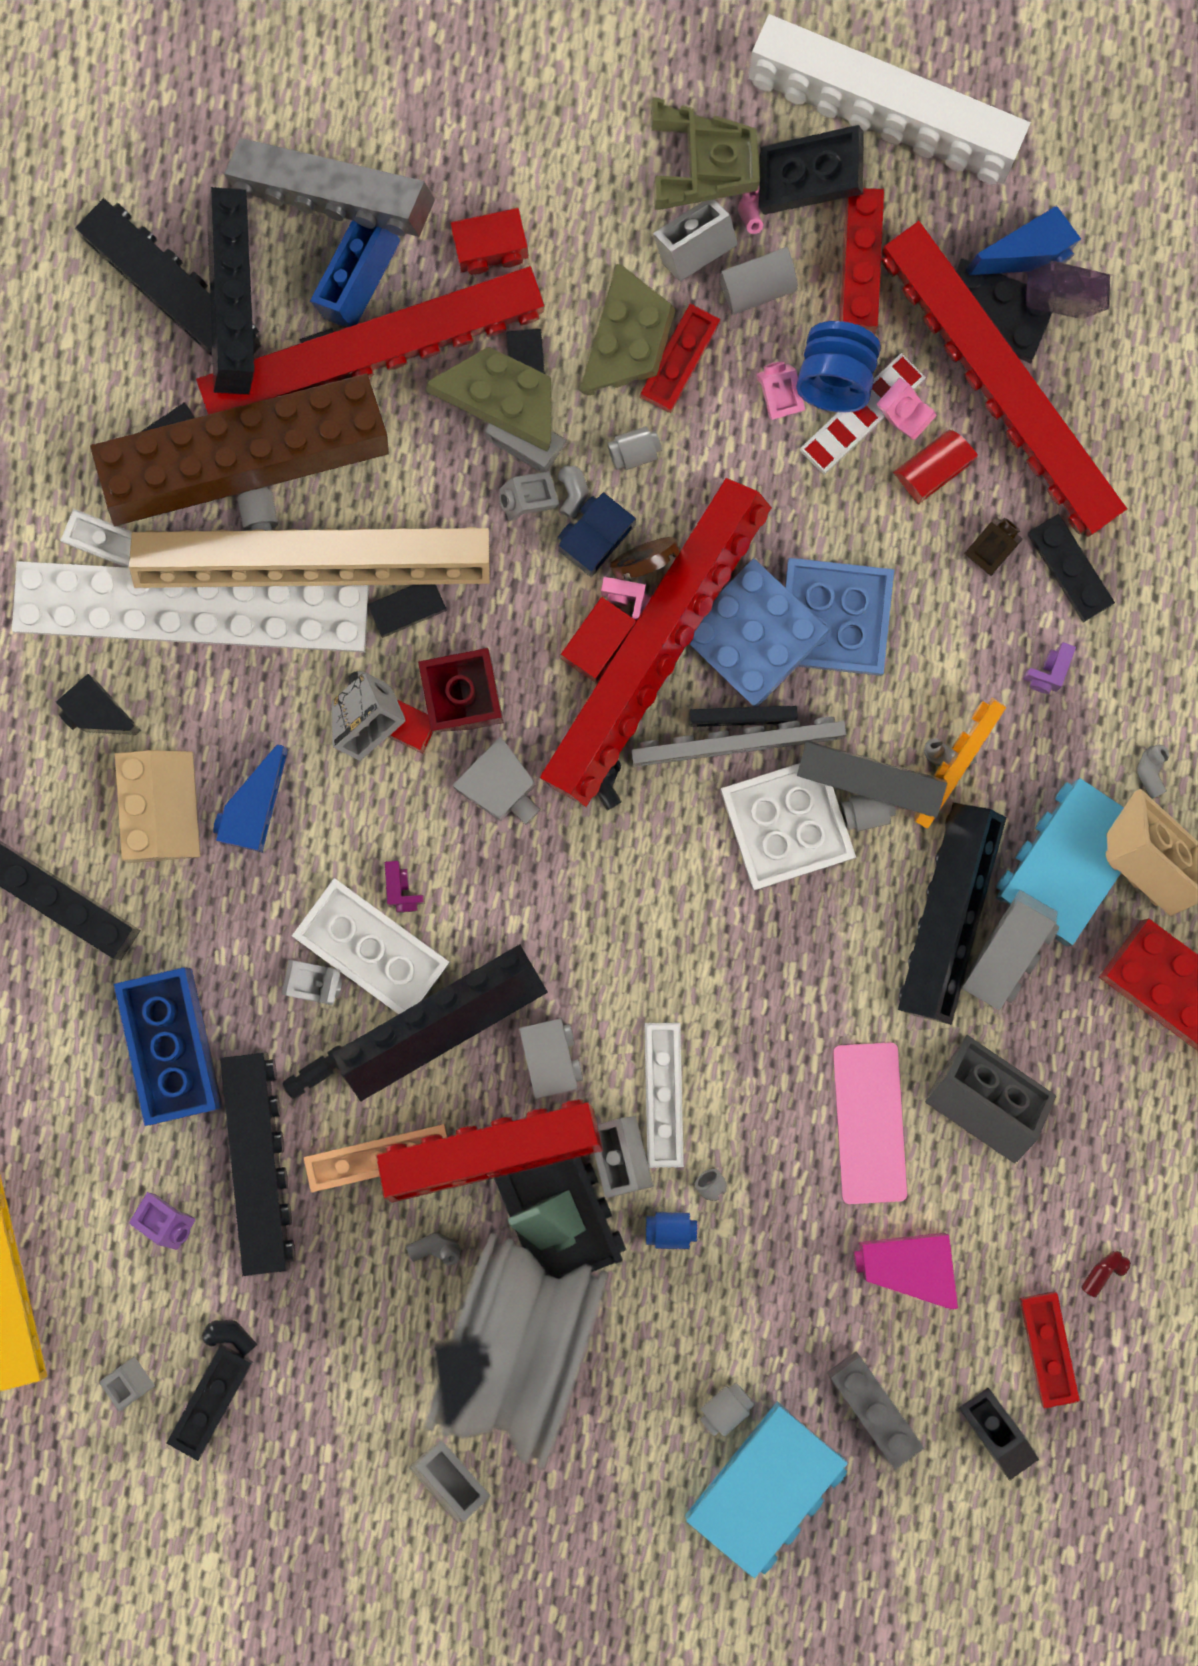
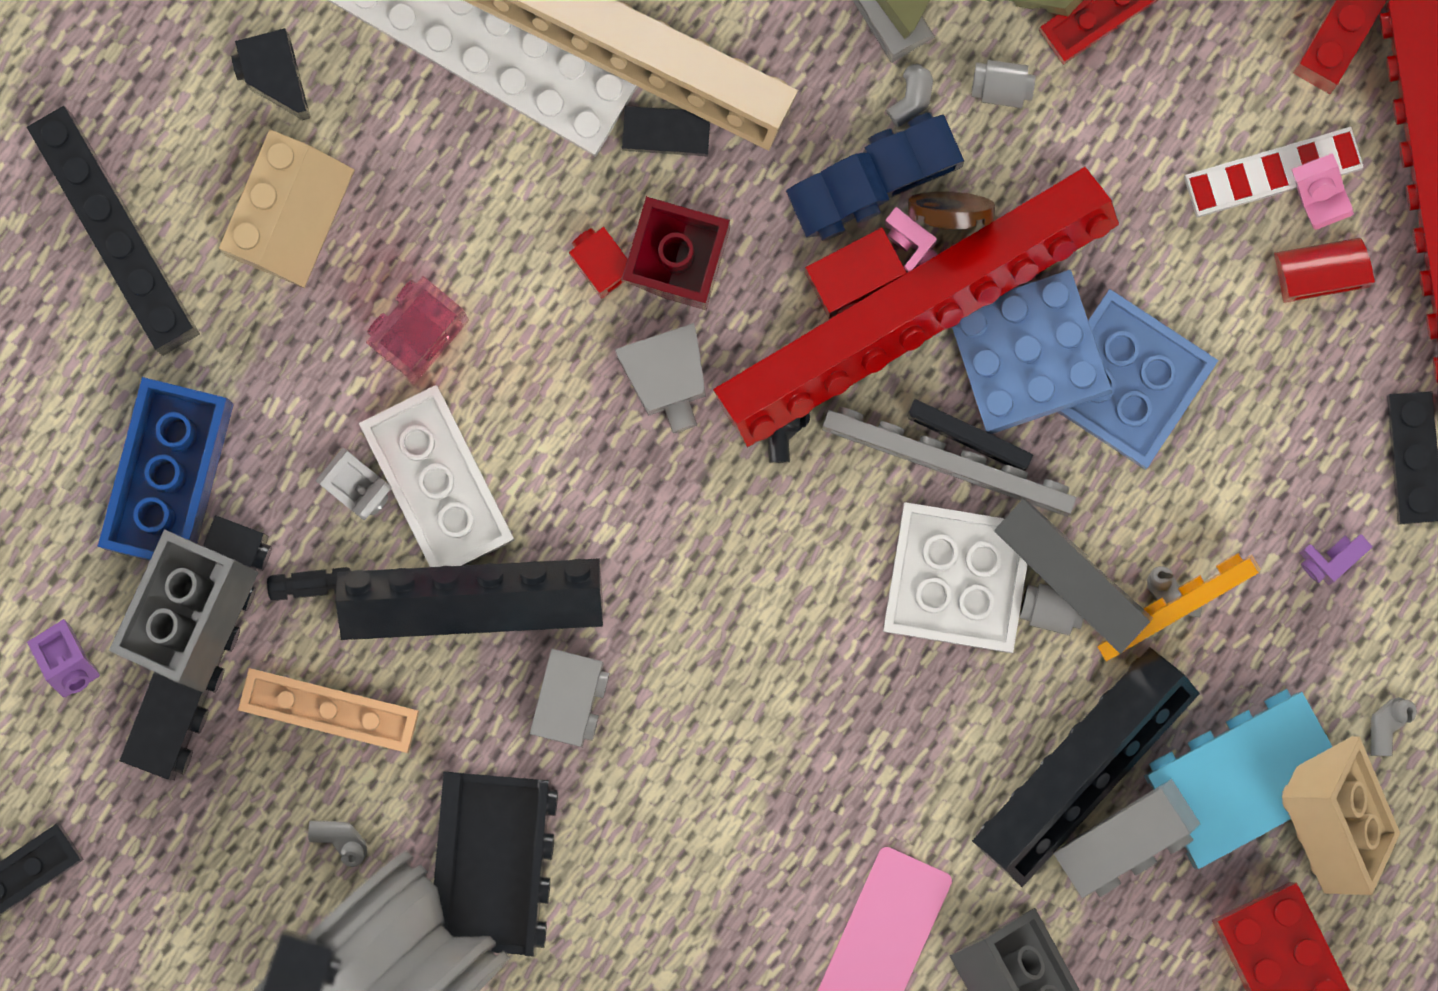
camera: 30 degrees right, 0 degrees up
black arm [202,1320,258,1357] -> none
blue slope [213,744,288,853] -> none
light grey torso [332,671,405,761] -> none
red brick [376,1100,603,1203] -> none
magenta bracket [384,861,425,913] -> none
light grey bracket [499,471,559,521] -> none
sand green slope [508,1190,586,1252] -> none
light grey brick [594,1116,653,1198] -> none
white tile [644,1023,684,1168] -> none
blue brick [646,1212,697,1249] -> none
light grey hinge [695,1169,727,1201] -> none
bright pink bracket [756,361,806,420] -> none
blue wheel [796,321,881,413] -> none
dark brown bracket [964,517,1022,576] -> none
none -> dark grey slope [109,530,259,693]
none -> clear pink brick [366,276,470,386]
none -> dark blue brick [786,152,890,241]

